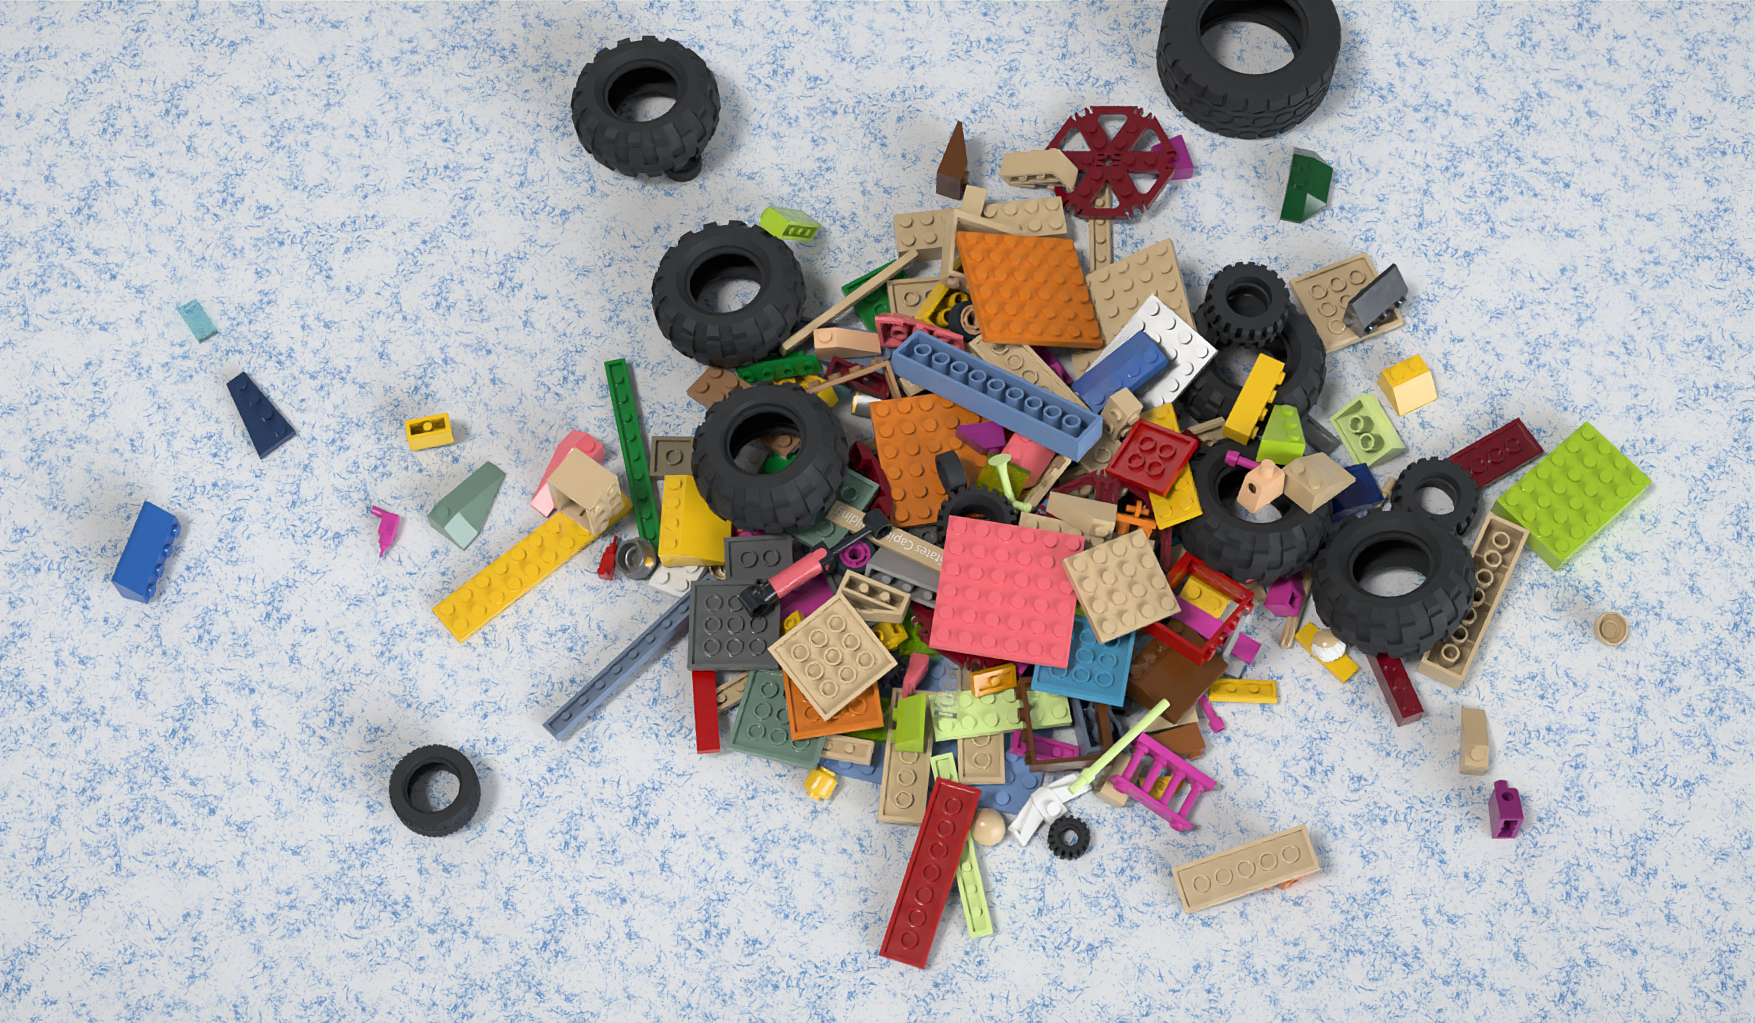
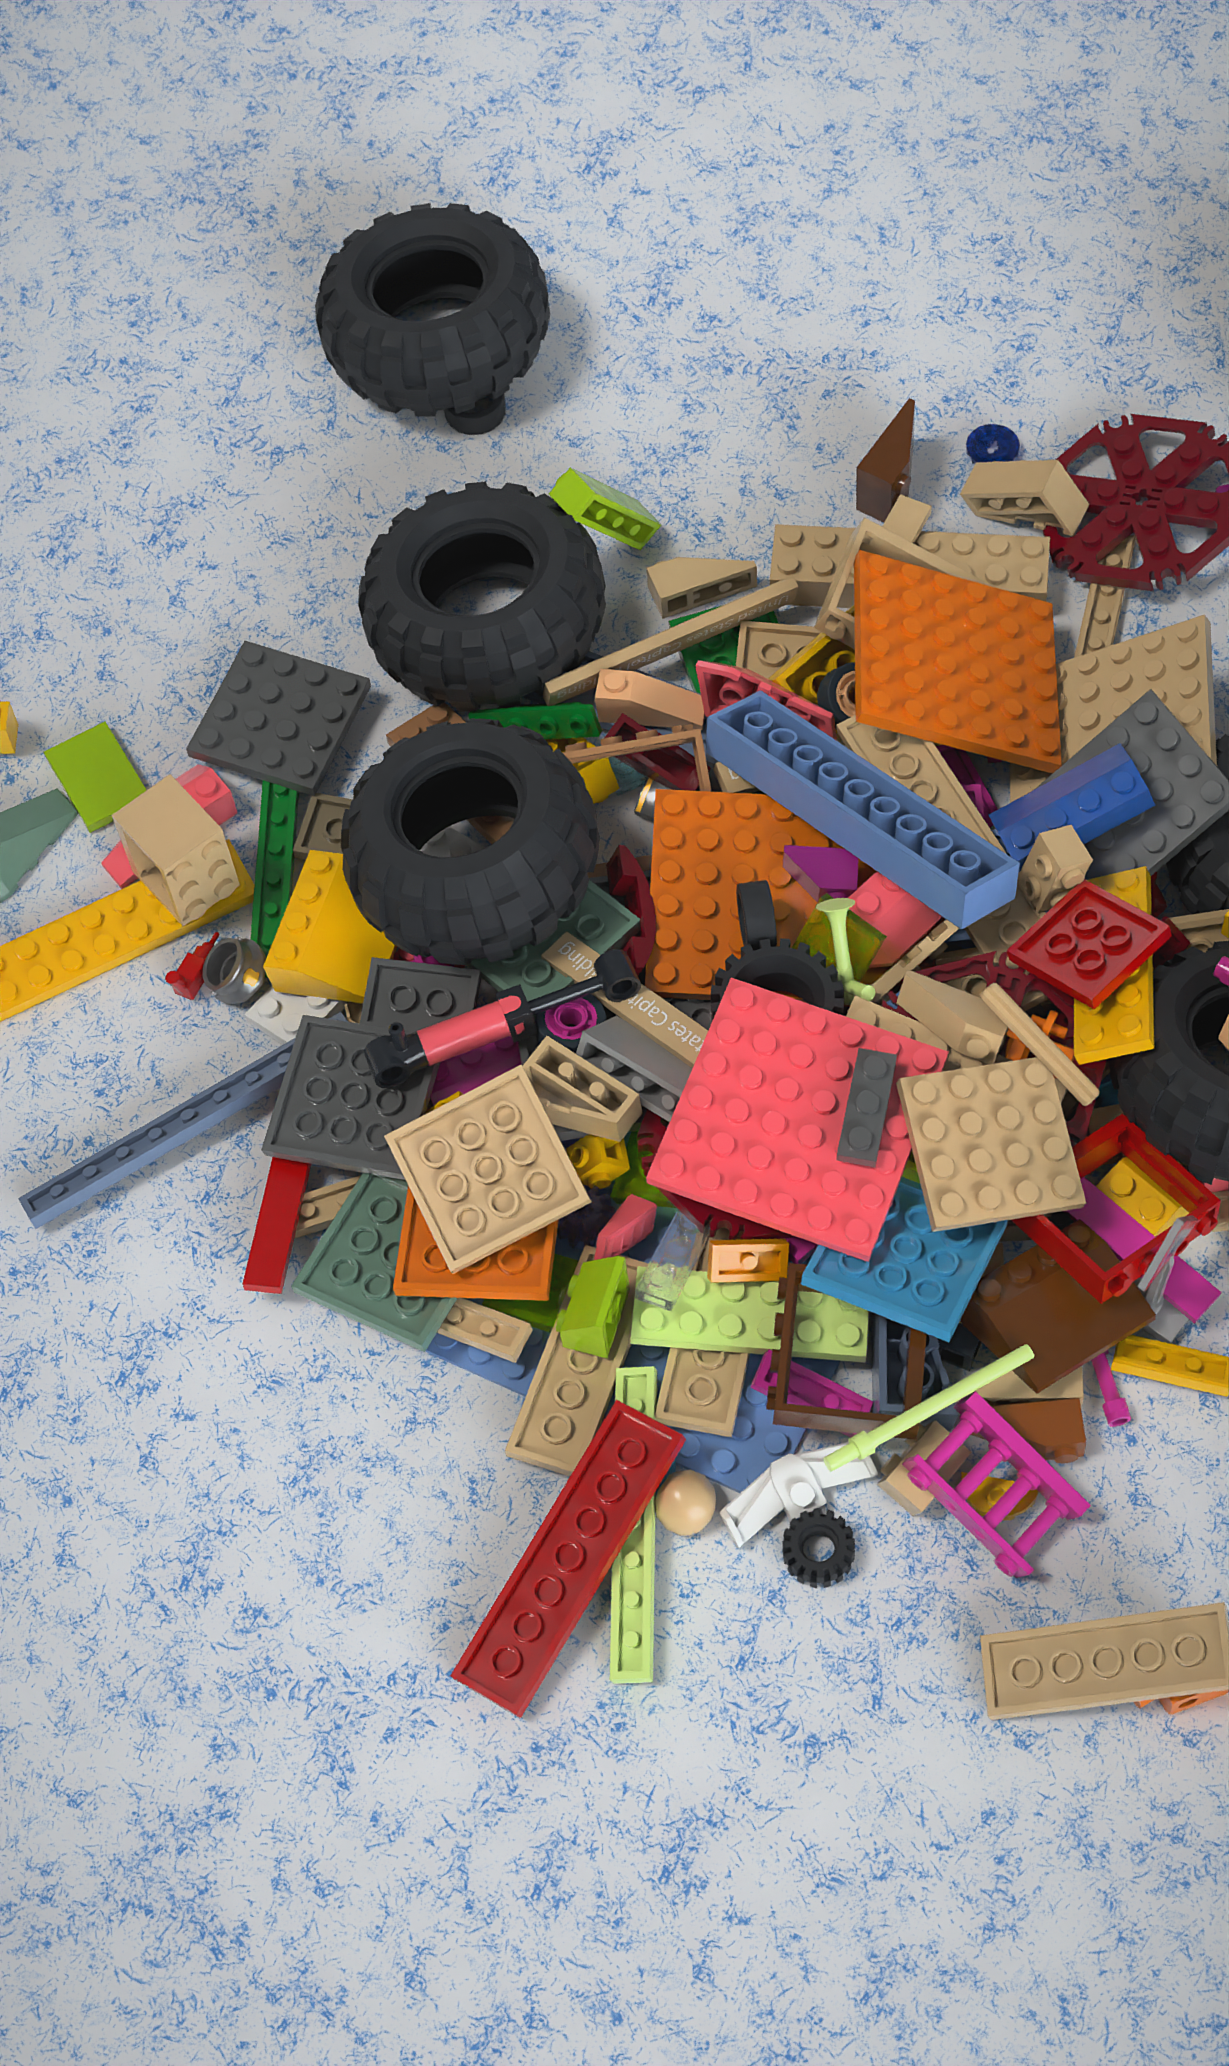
camera: 20 degrees right, 5 degrees down
yellow head [803,765,837,801] -> none
none -> lime tile [43,721,147,833]
none -> dark grey plate [186,641,371,796]
none -> tan slope [646,557,757,619]
none -> dark grey plate [836,1048,897,1167]
none -> clear blue gear [966,424,1020,464]
none -> tan axle [980,983,1100,1106]

